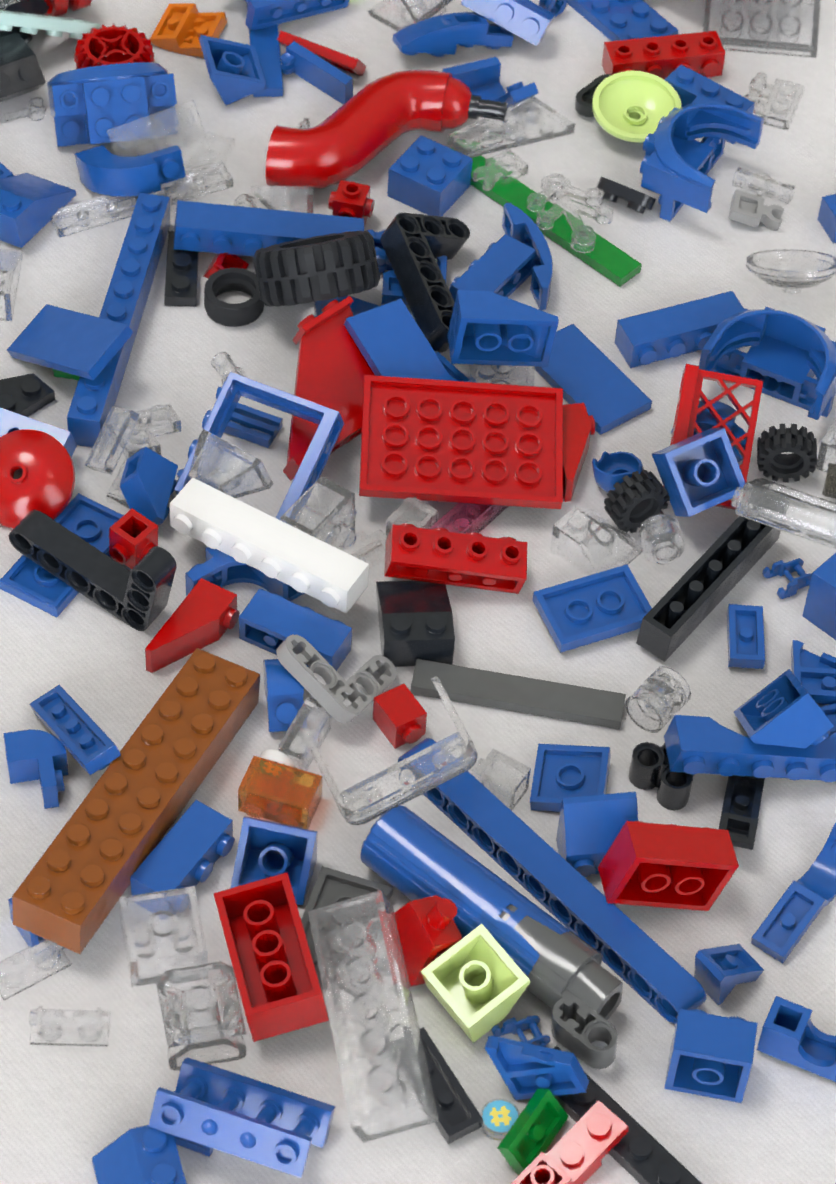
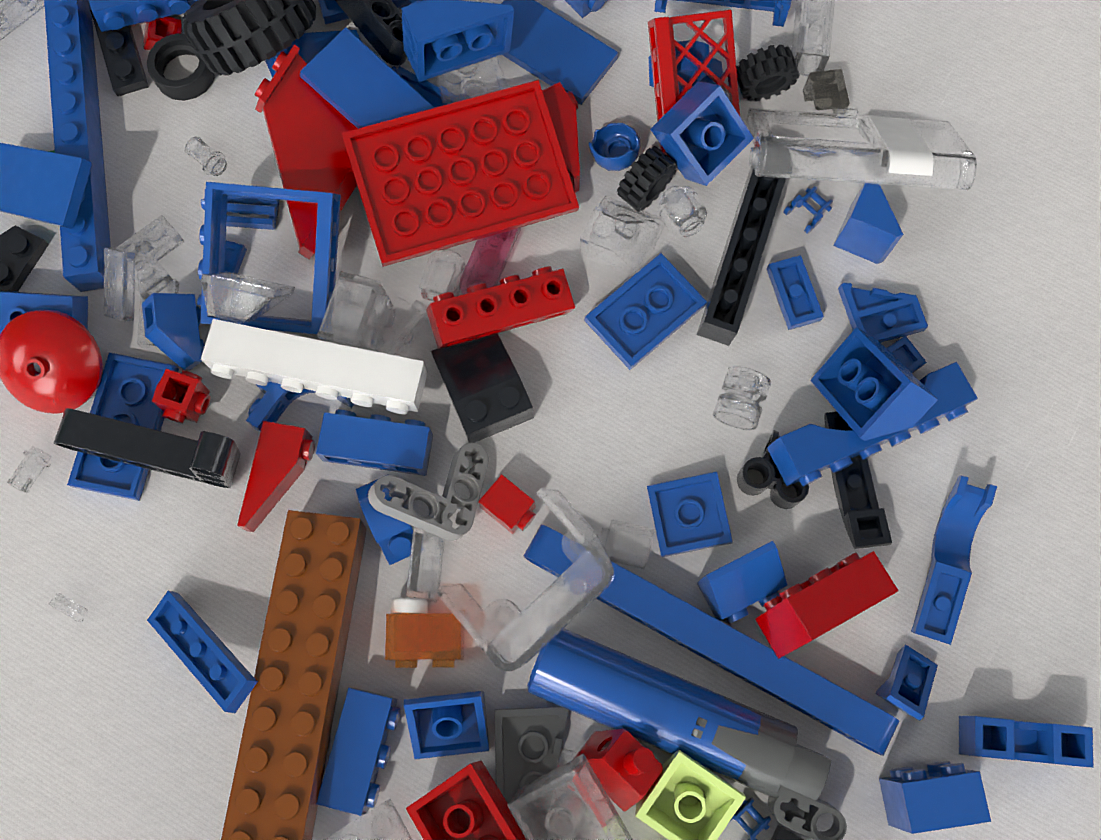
camera: 15 degrees left, 25 degrees up
blue brick [3,730,69,809] -> none
dark grey tile [410,659,626,729] -> none

